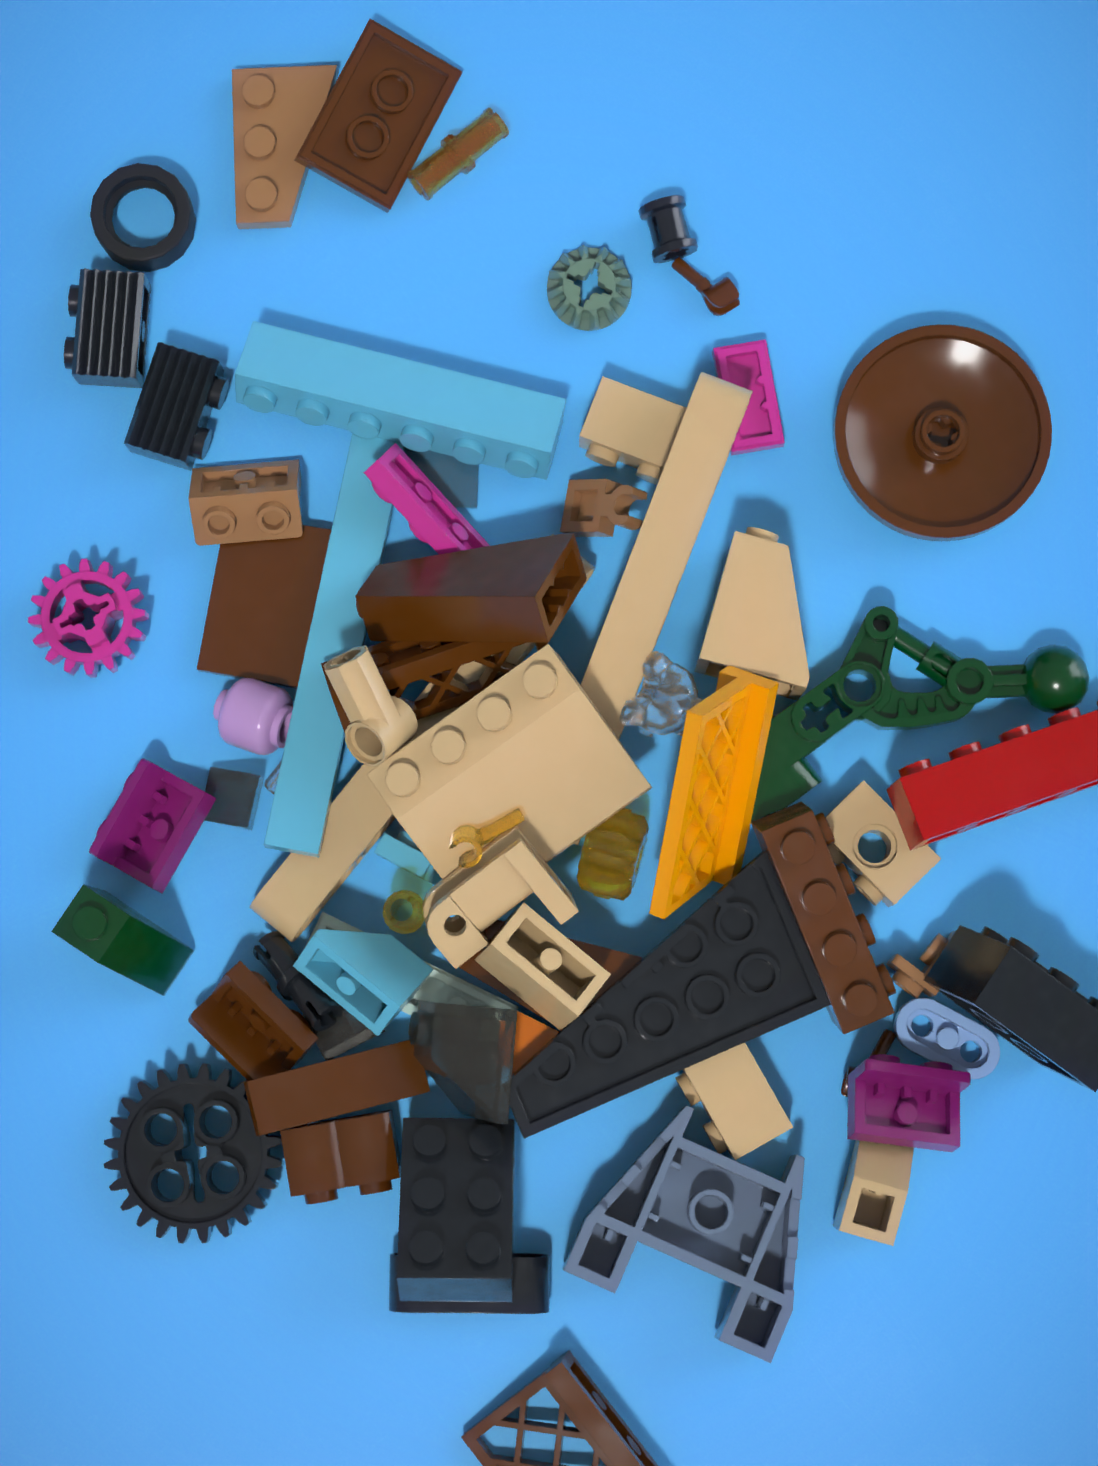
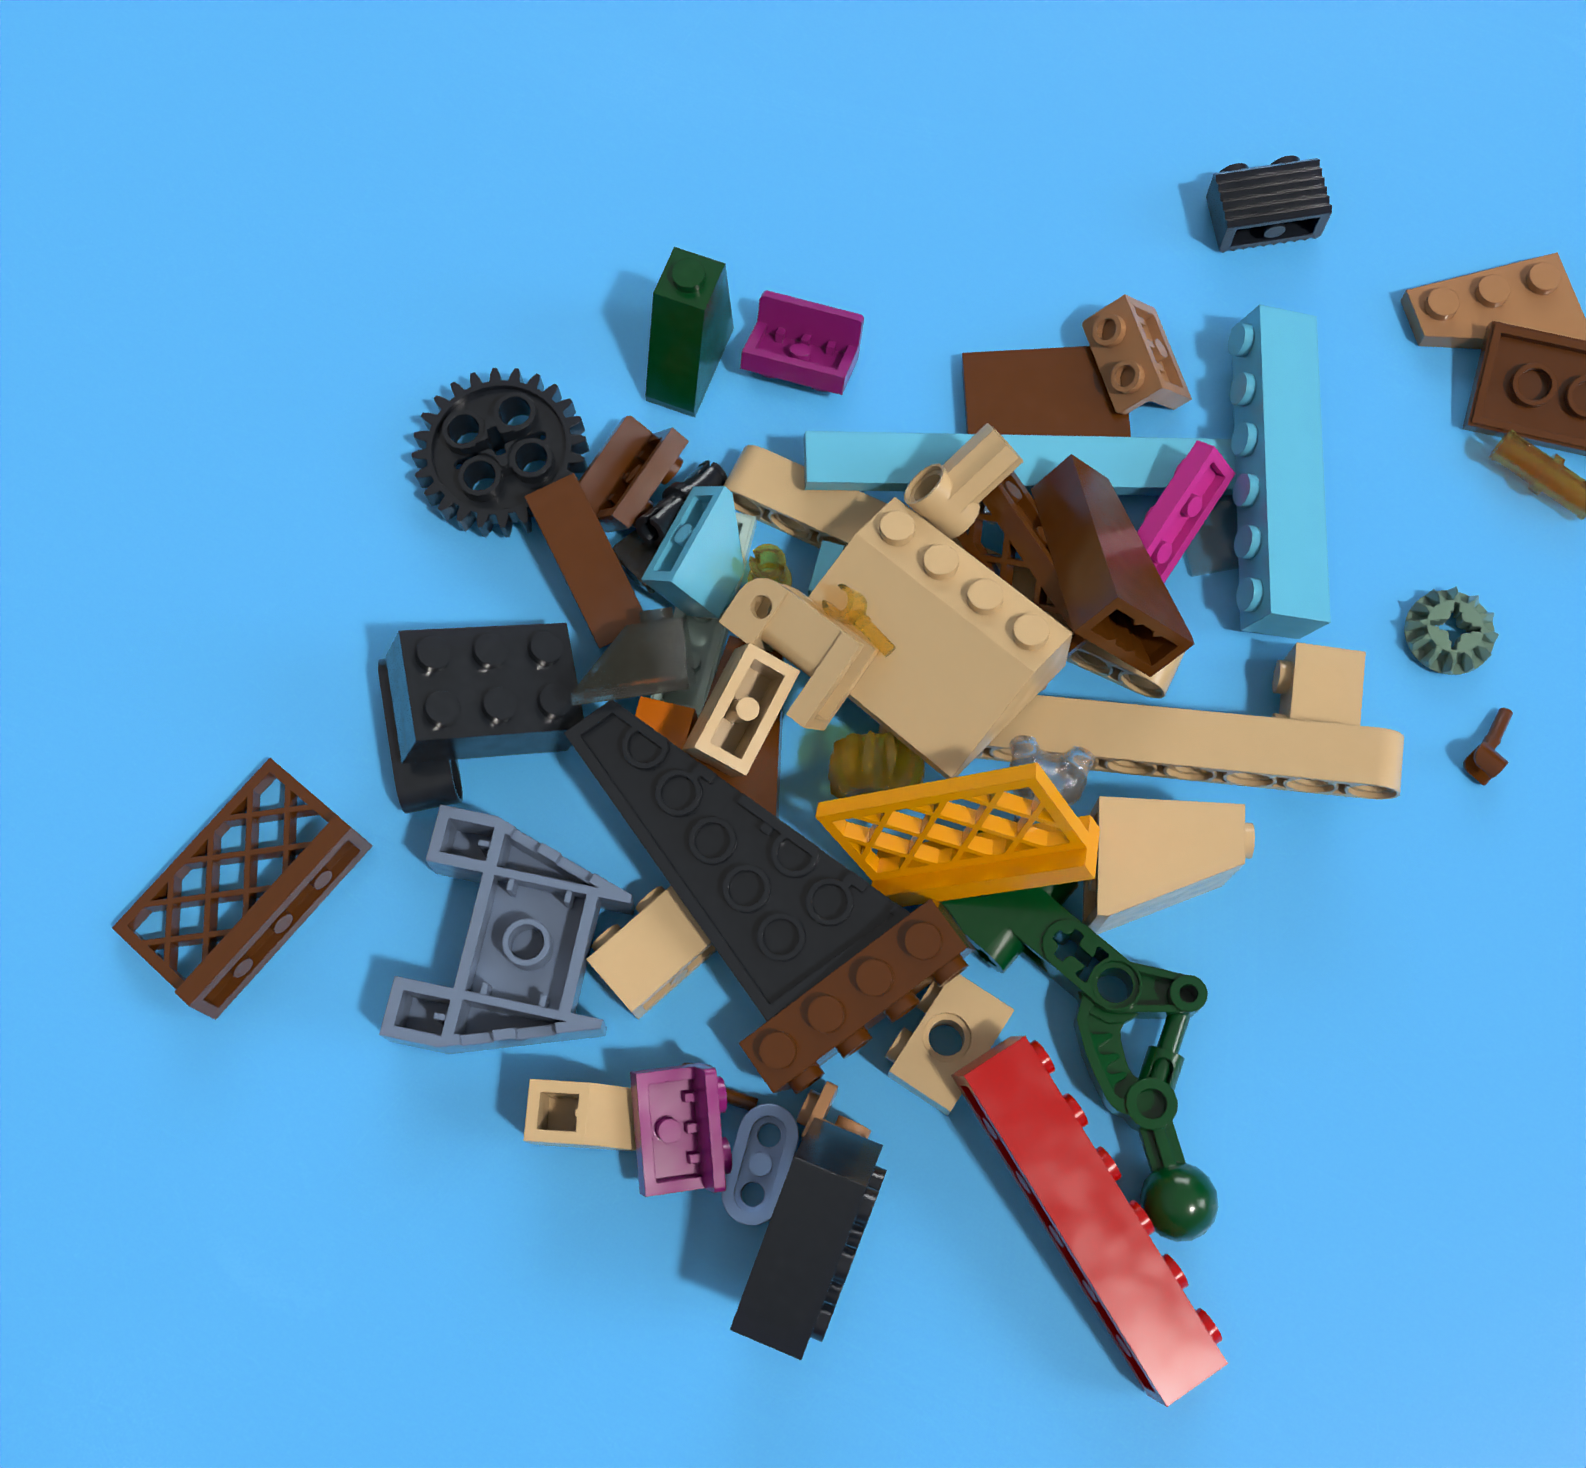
camera: 80 degrees right, 10 degrees down
dark pink gear [28,558,149,678] -> none
black tyre [90,163,196,272] -> none
black brick [124,342,229,471] -> none
clear smoke slope [204,767,264,831] -> none
lavender head [213,678,293,755] -> none
reddish brown brick [280,1110,401,1204] -> none
medium nougat plate [560,479,648,537] -> none
black bush [638,195,698,263] -> none
dark pink plate [712,339,785,456] -> none
reddish brown dish [833,324,1052,542] -> none

